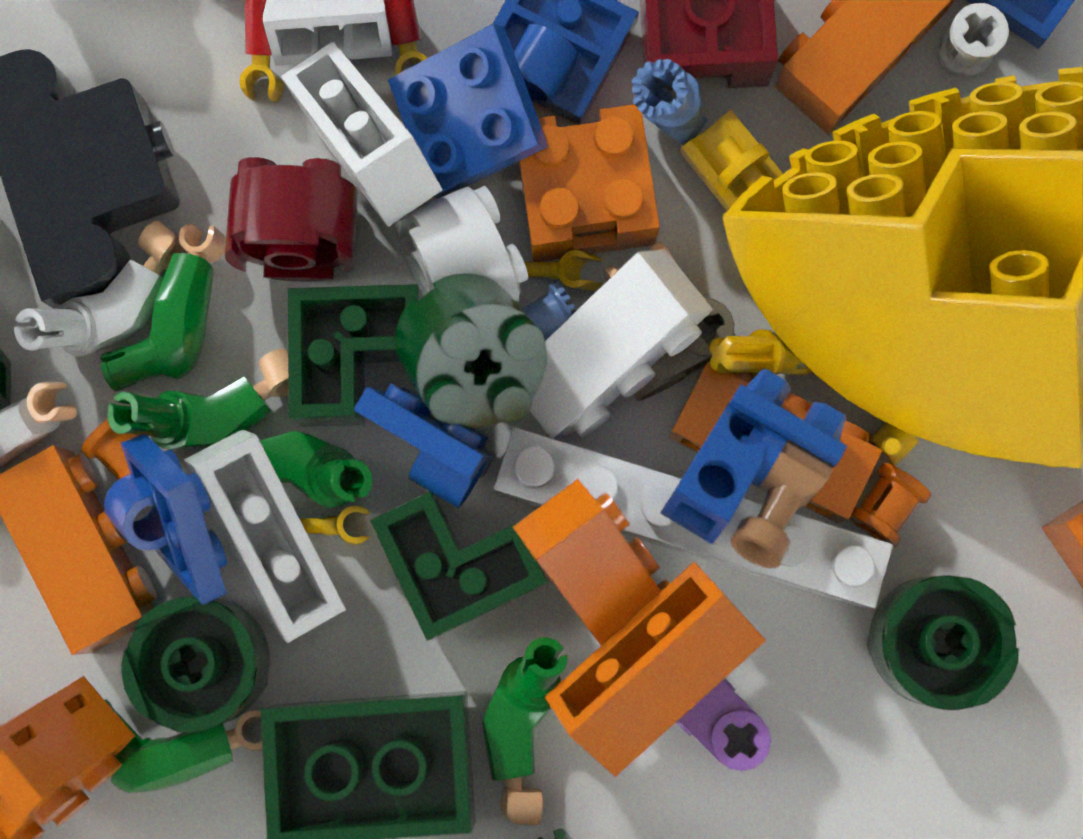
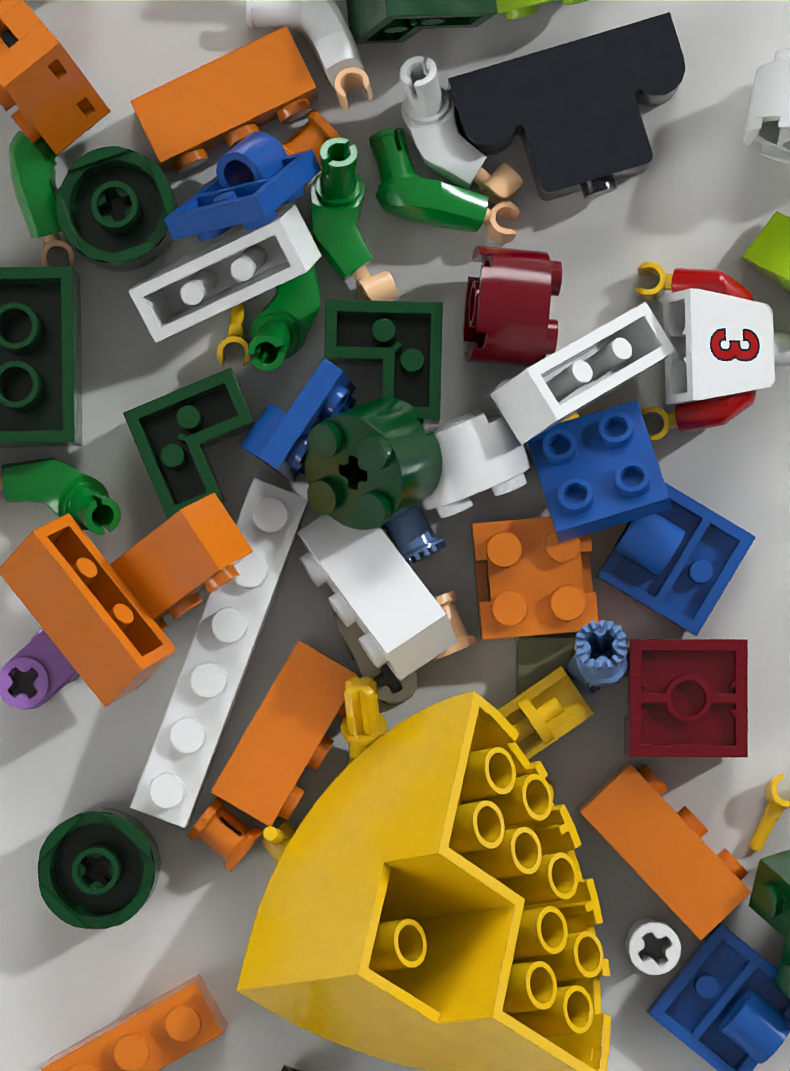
camera: 90 degrees right, 5 degrees up
yellow hand [524,250,603,291] -> none
blue hips [660,369,847,568] -> none
none -> olive tile [516,637,575,695]

